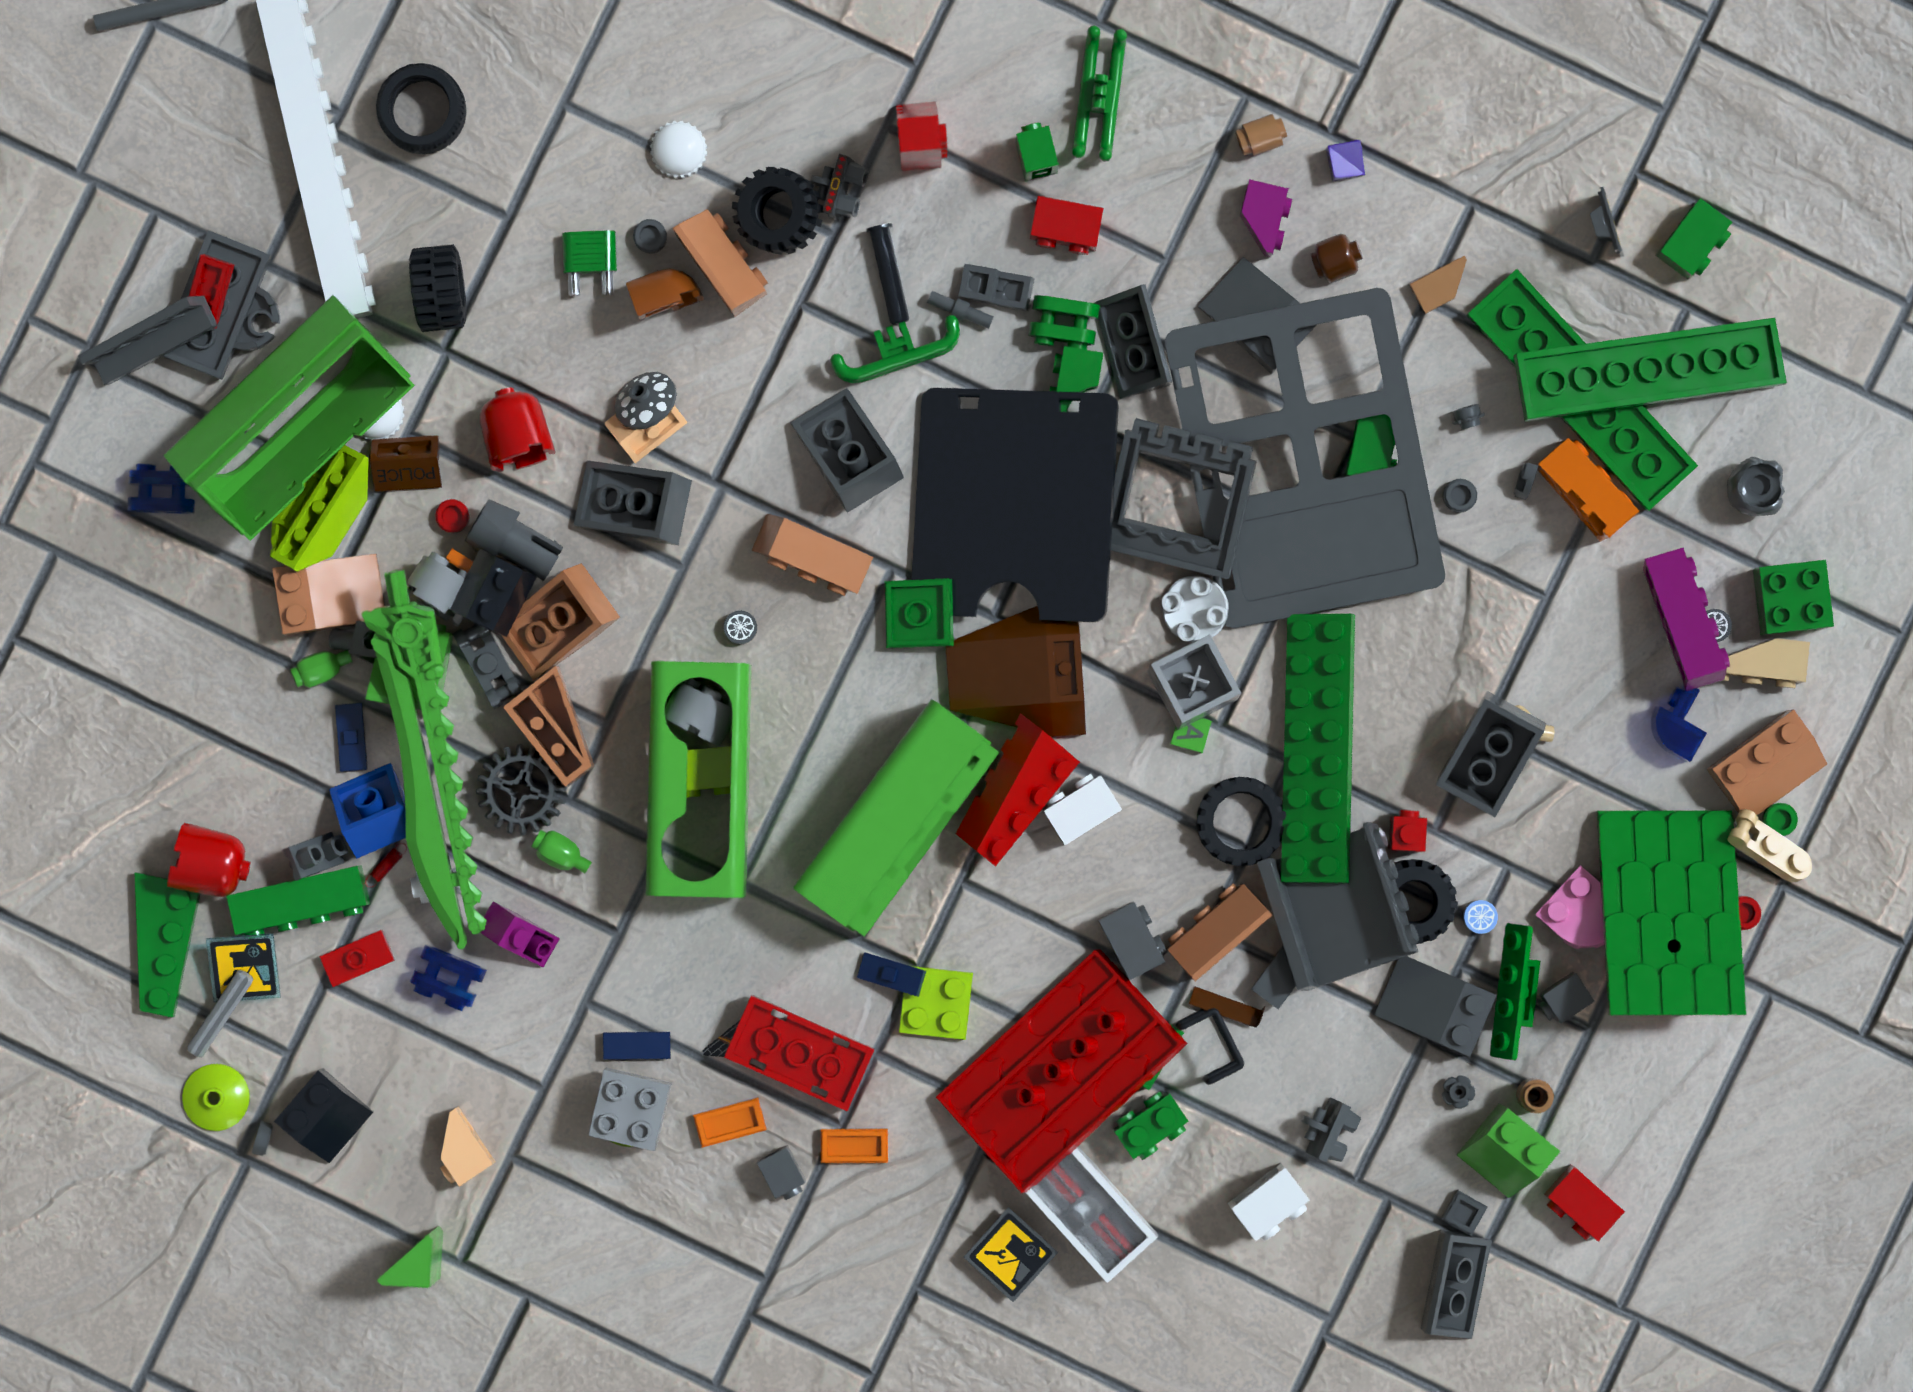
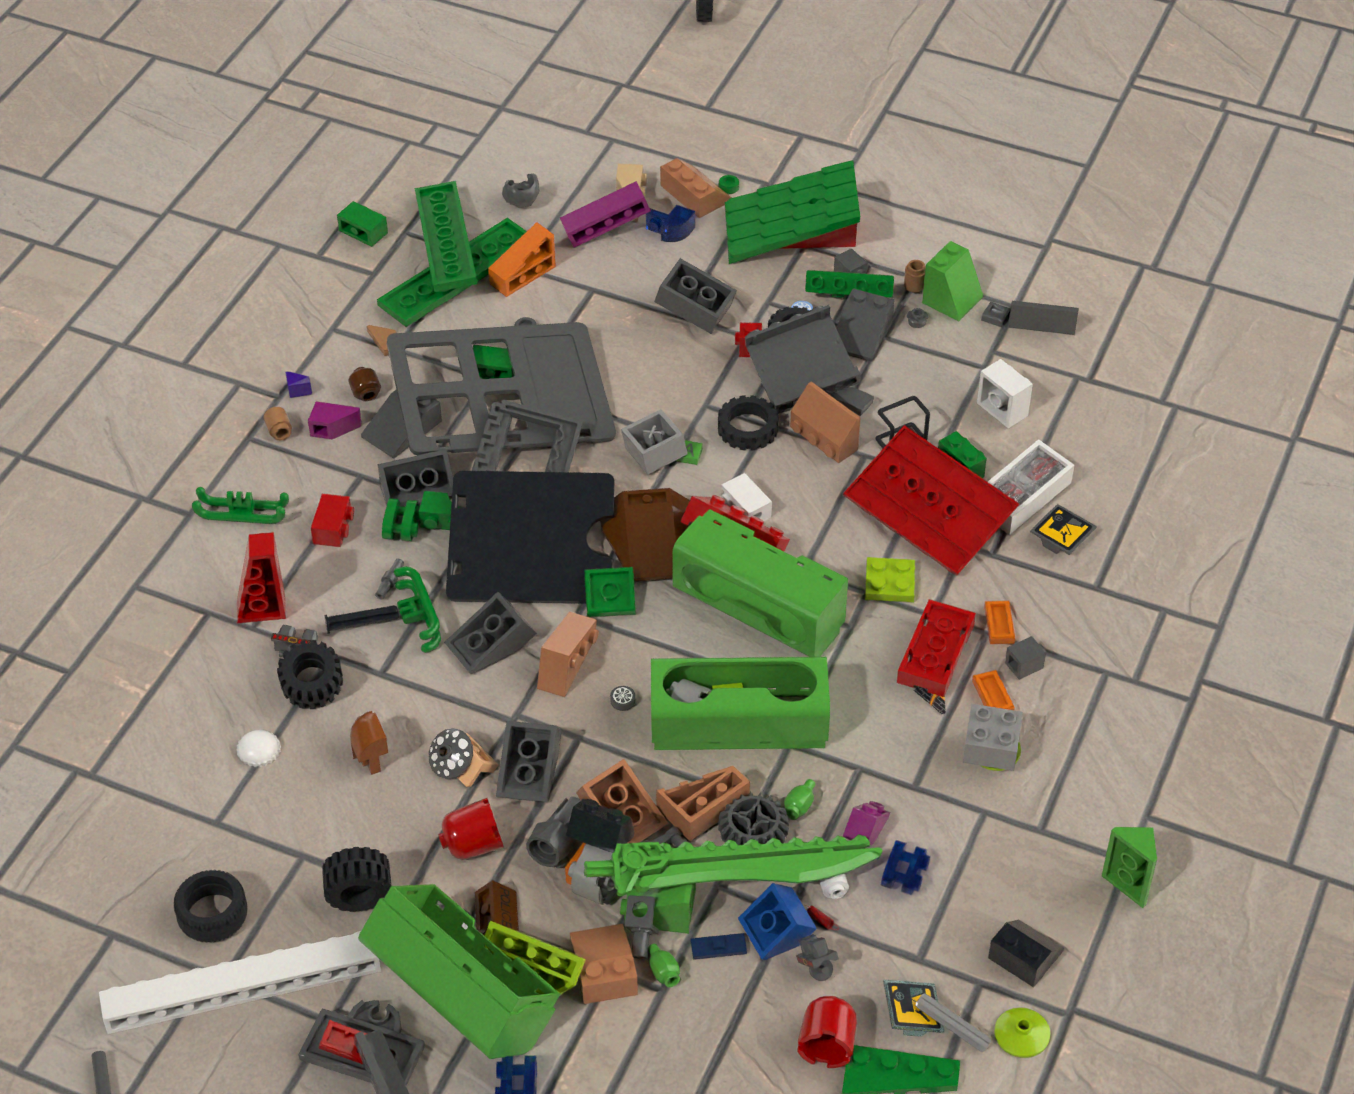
camera: 90 degrees left, 40 degrees down
green brick [226,865,370,940] -> none
dark grey tile [252,1121,273,1156] -> none
red plate [320,930,395,987] -> none
red tile [435,499,470,533] -> none
light nougat slope [440,1106,496,1187] -> none
green piece [562,230,617,297] -> none
dark blue piece [603,1032,671,1060] -> none
dark grey tile [633,219,667,254] -> none
nougat slope [673,209,768,317] -> none
dark blue piece [857,952,926,997] -> none
dark grey slope [958,264,1034,311] -> none
green brick [1015,123,1059,182] -> none
dark grey brick [1098,901,1168,980] -> none
white dish [1162,575,1229,642] -> none
reddish brown piece [1189,986,1265,1028] -> none
green plate [1281,614,1355,883] -> none
dark grey hips [1301,1097,1361,1163] -> none
dark grey plate [1453,404,1485,430] -> none
dark grey tile [1514,462,1539,500] -> none
bright pink slope [1535,865,1604,949] -> none
red brick [1544,1164,1625,1242] -> none
dark grey piece [1590,187,1624,257] -> none
tan plate [1728,809,1812,883] -> none
green brick [1753,560,1834,636] -> none

